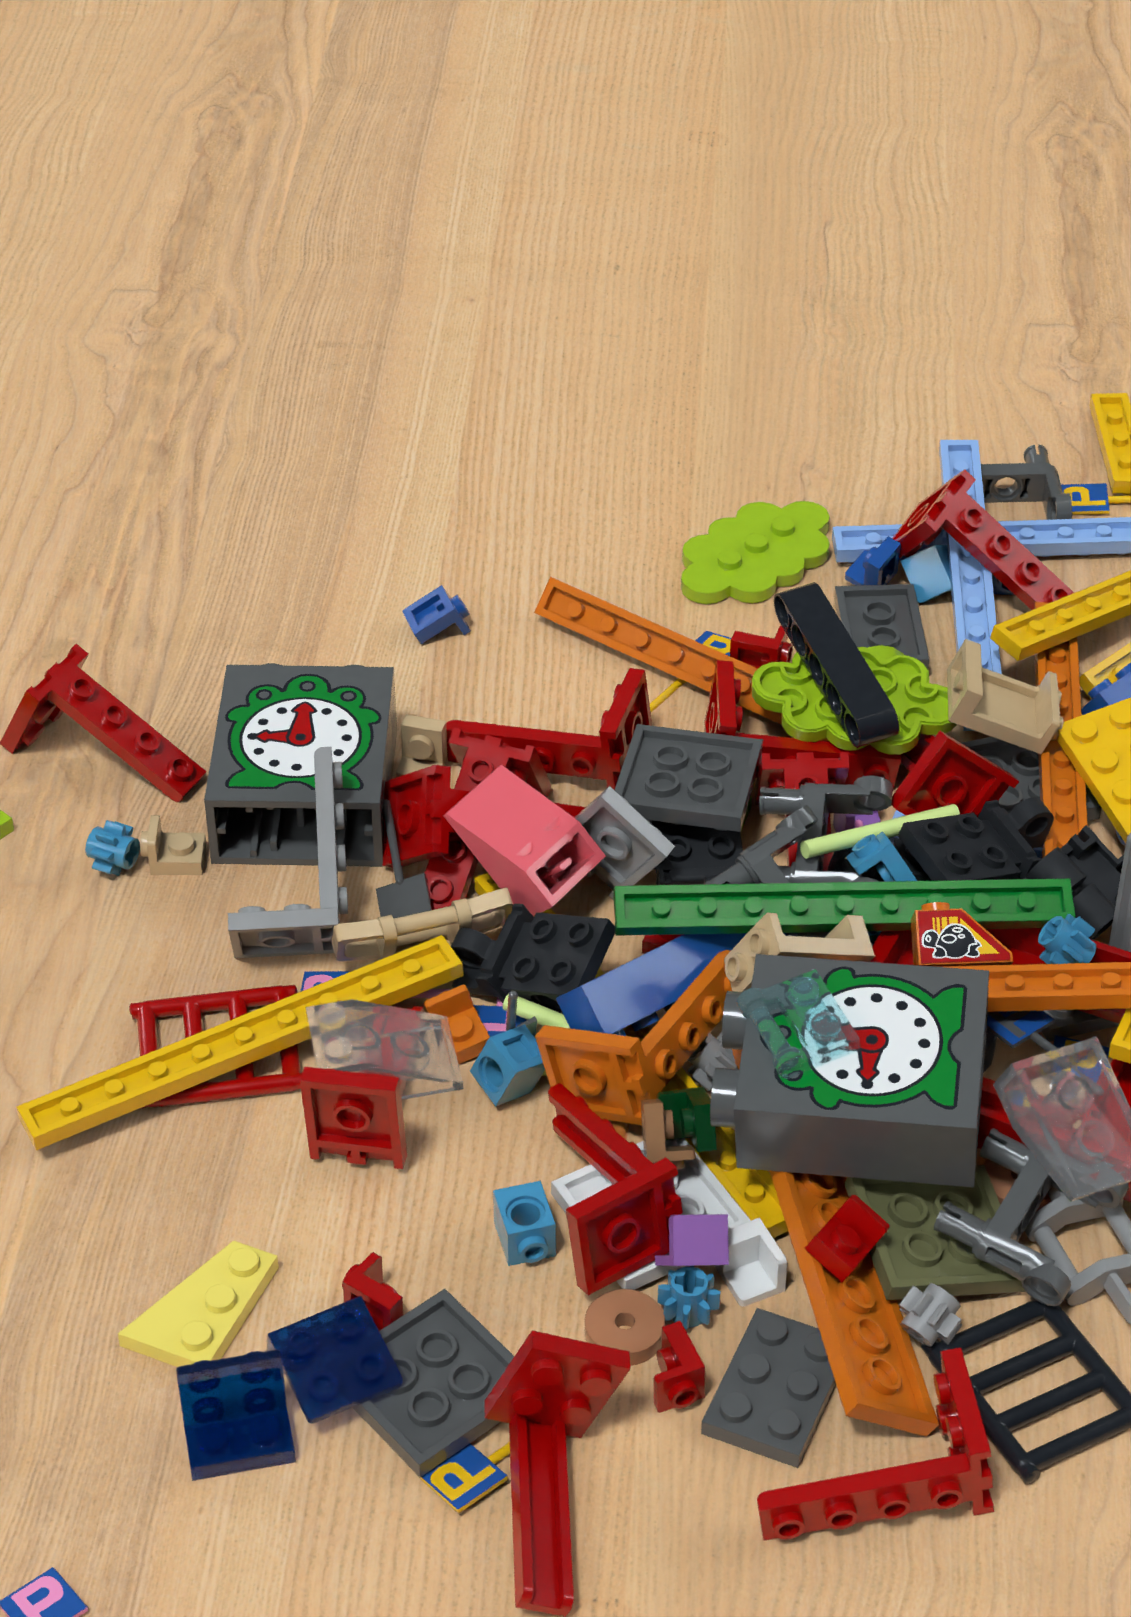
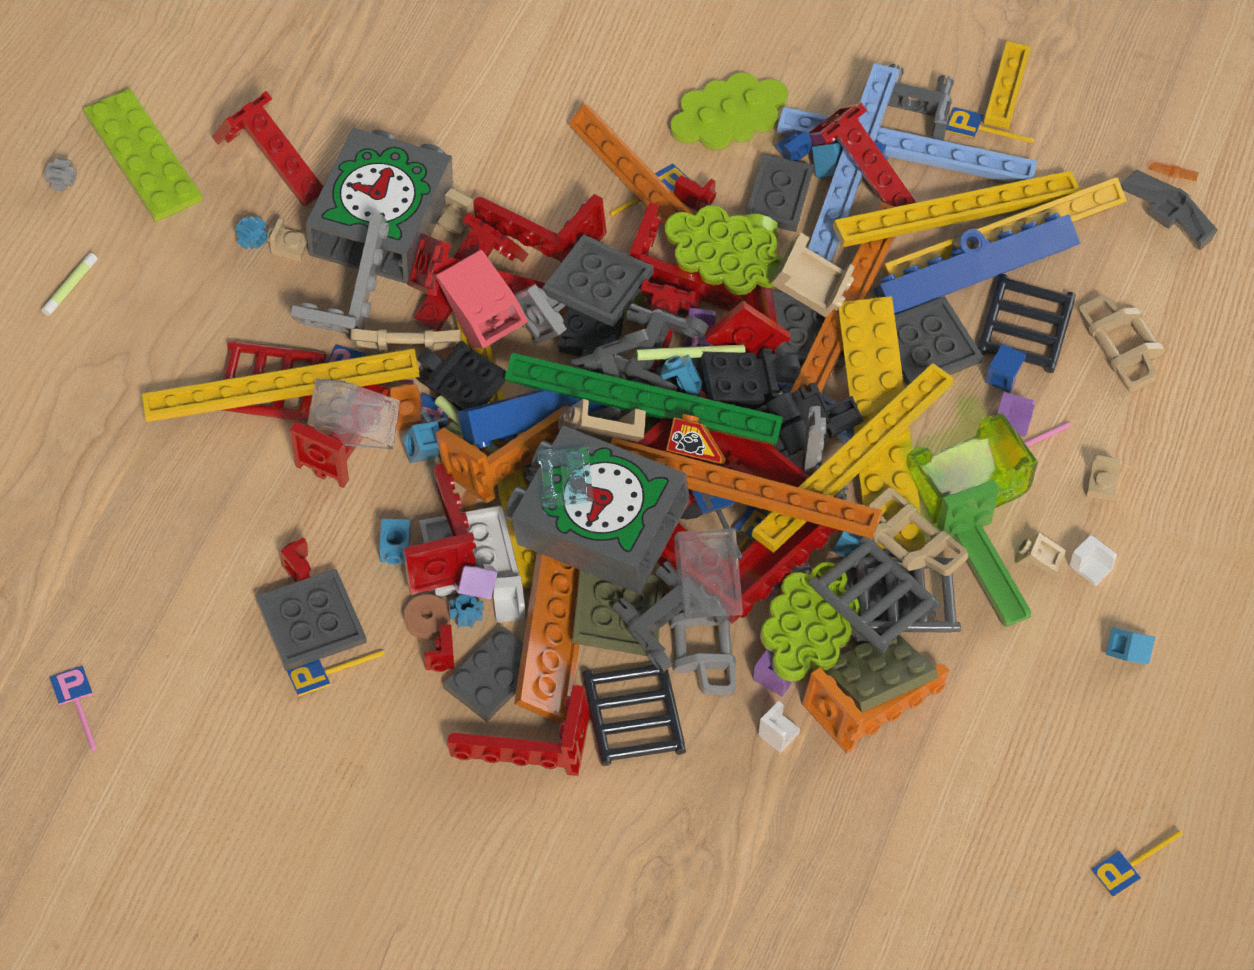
camera: 15 degrees right, 15 degrees up
light yellow wing [118,1240,279,1378] -> none
clear blue bracket [176,1350,296,1481] -> none
clear blue bracket [266,1296,403,1424] -> none
dark grey piece [376,799,432,918] -> none
blue bracket [402,585,471,644] -> none
red bracket [484,1330,631,1617] -> none
medium nougat bracket [640,1099,695,1169] -> none
dark green bracket [657,1087,717,1152] -> none
black beam [774,582,899,748] -> none
red bracket [804,1195,890,1282] -> none
light grey gear [899,1283,962,1347] -> none
dark azure gear [1038,914,1096,964] -> none

